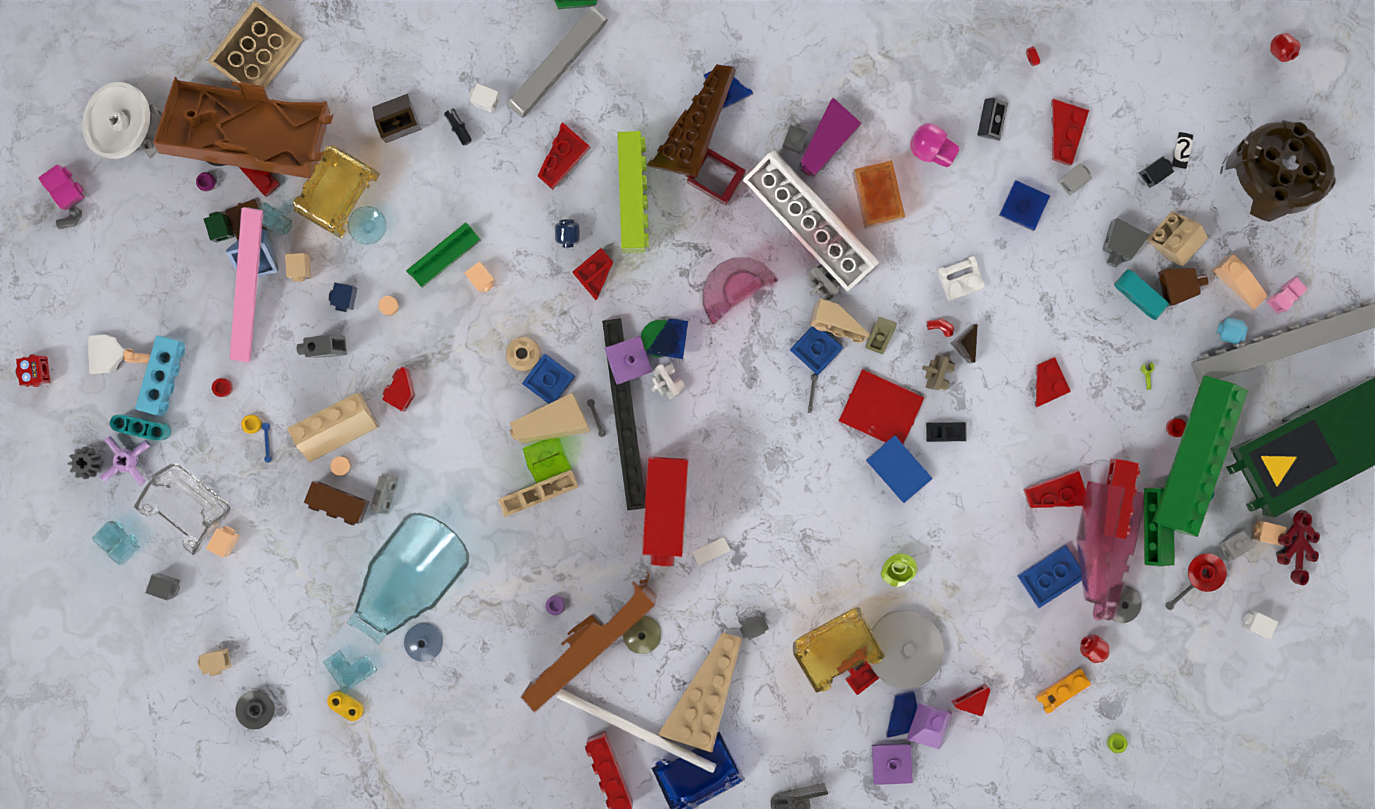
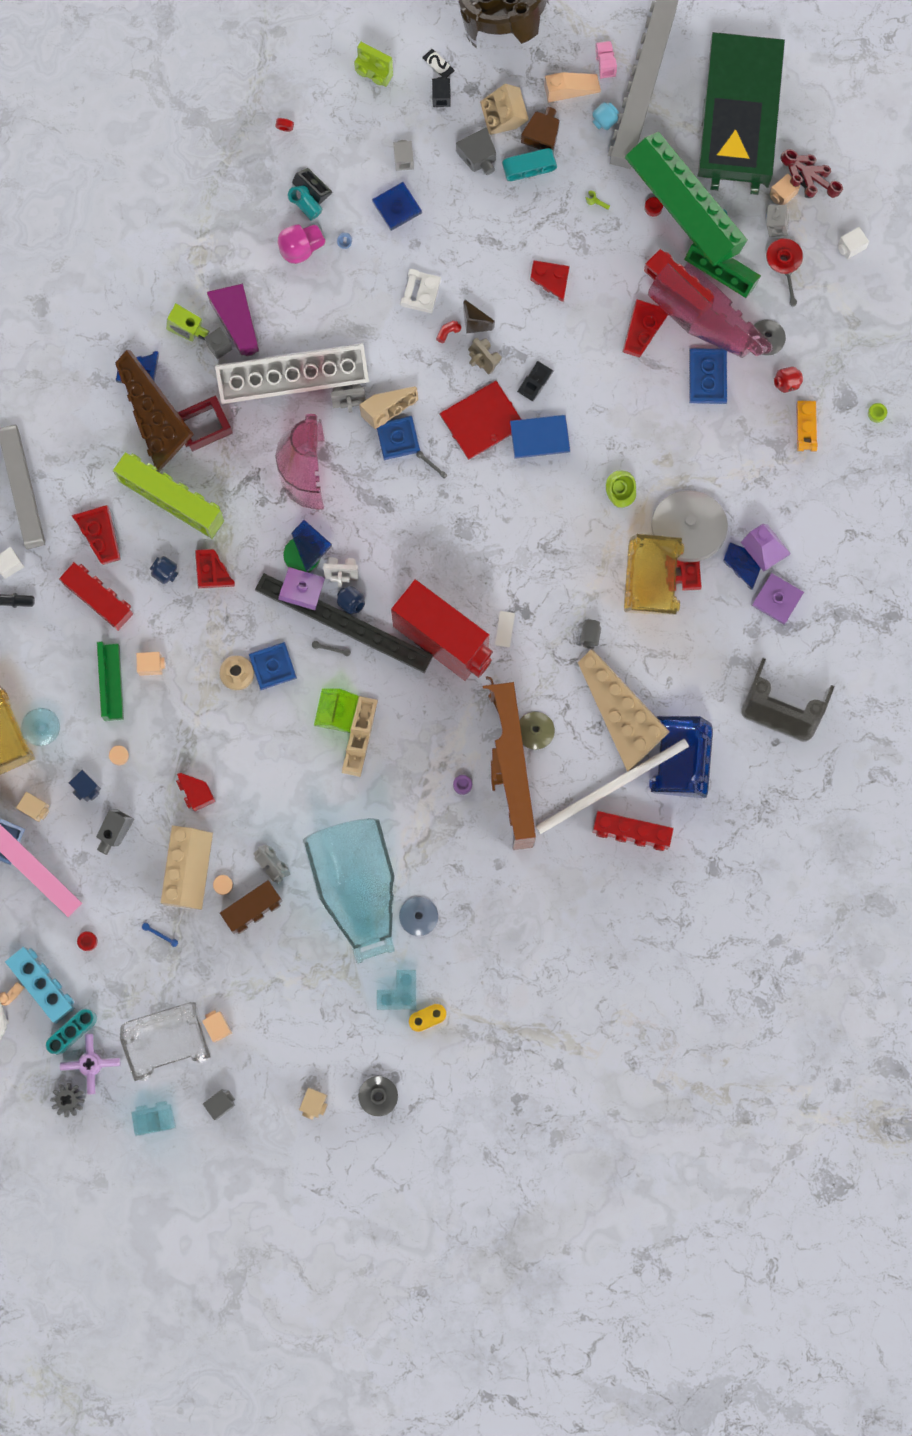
camera: 65 degrees left, 10 degrees down
yellow tile [241,415,262,434] -> none
tan slope [509,393,591,444] -> none
clear orange brick [852,161,905,229] -> none
olive slope [865,316,897,354] -> none
red slope [951,684,991,717] -> none
red wing [1051,99,1089,166] -> none
none -> red brick [59,562,133,631]
none -> lime torso [166,303,210,342]
none -> teal piece [288,186,323,221]
none -> medium blue hinge [337,233,352,249]
none -> dark blue head [337,586,365,614]
none -> lime plate [354,41,393,87]

